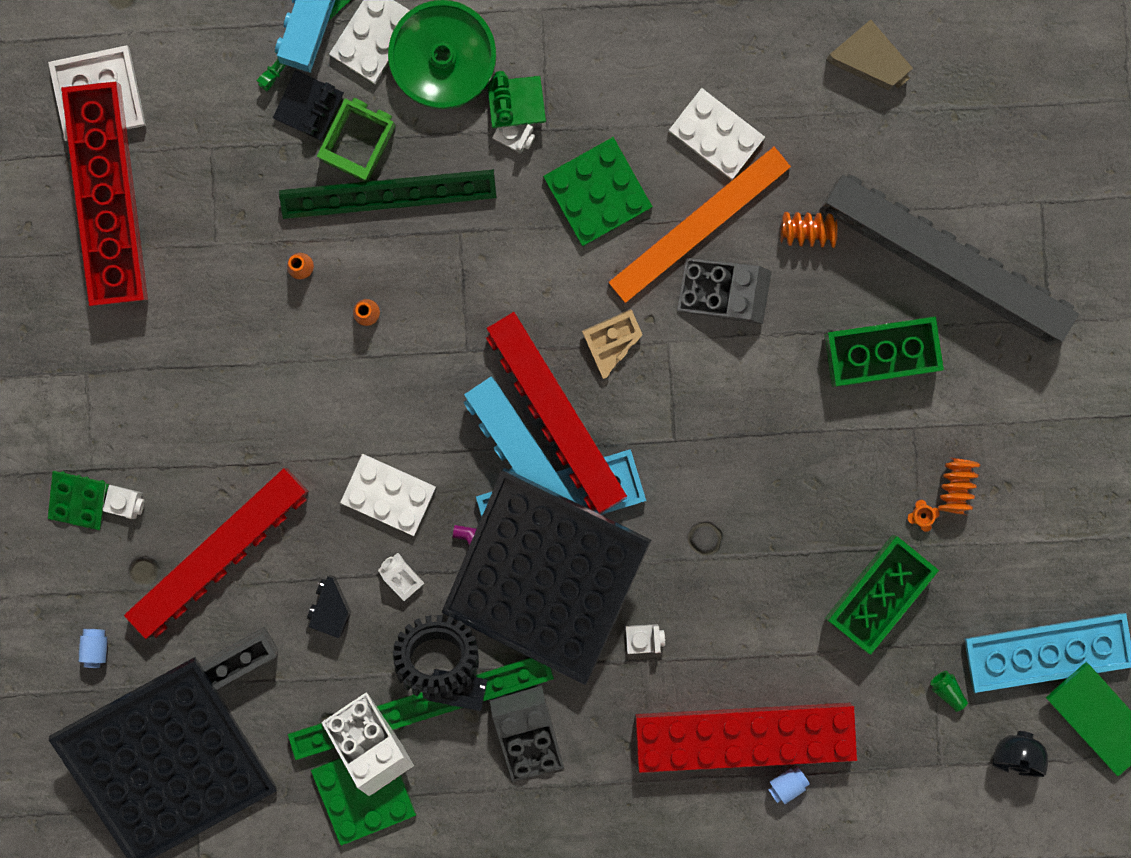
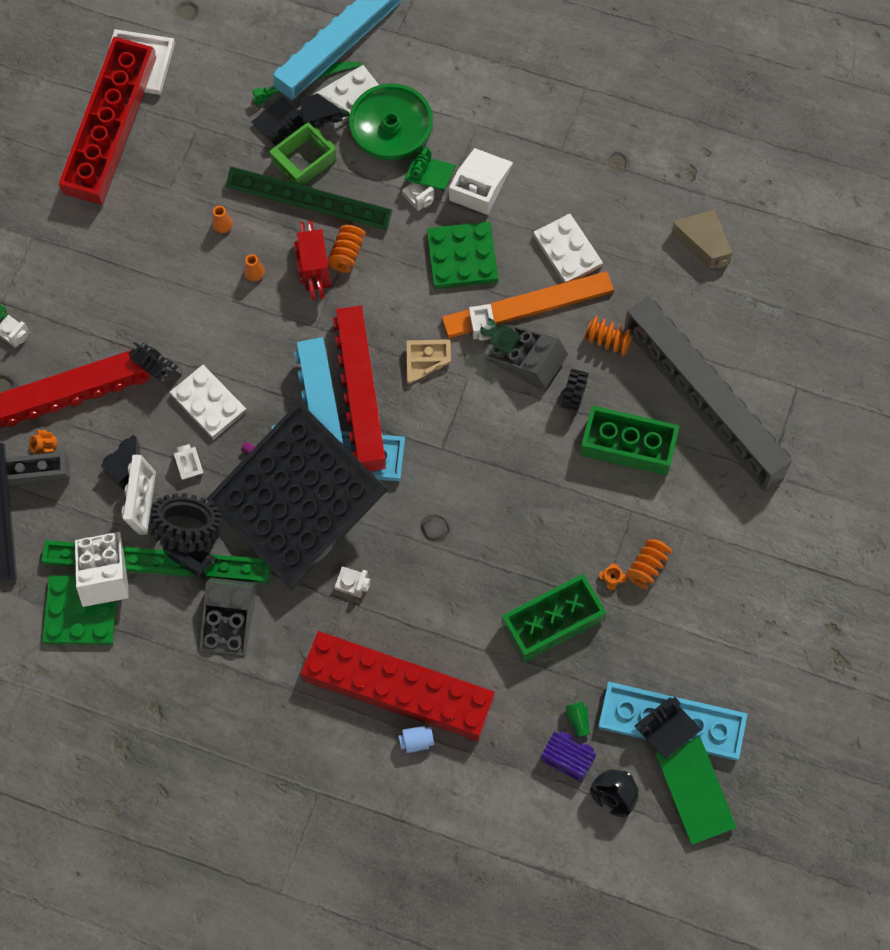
camera: 25 degrees right, 20 degrees down
none -> orange gear [29,430,57,455]
none -> white plate [122,455,156,535]
none -> black hinge [129,342,182,381]
none -> red brick [294,221,331,301]
none -> black slope [300,93,350,128]
none -> orange piece [328,225,366,273]
none -> white slope [449,148,513,215]
none -> white bracket [469,304,495,341]
none -> clear green plate [480,318,521,355]
none -> dark purple brick [540,731,597,783]
none -> black tyre [561,369,589,411]
none -> black hinge [634,697,702,759]

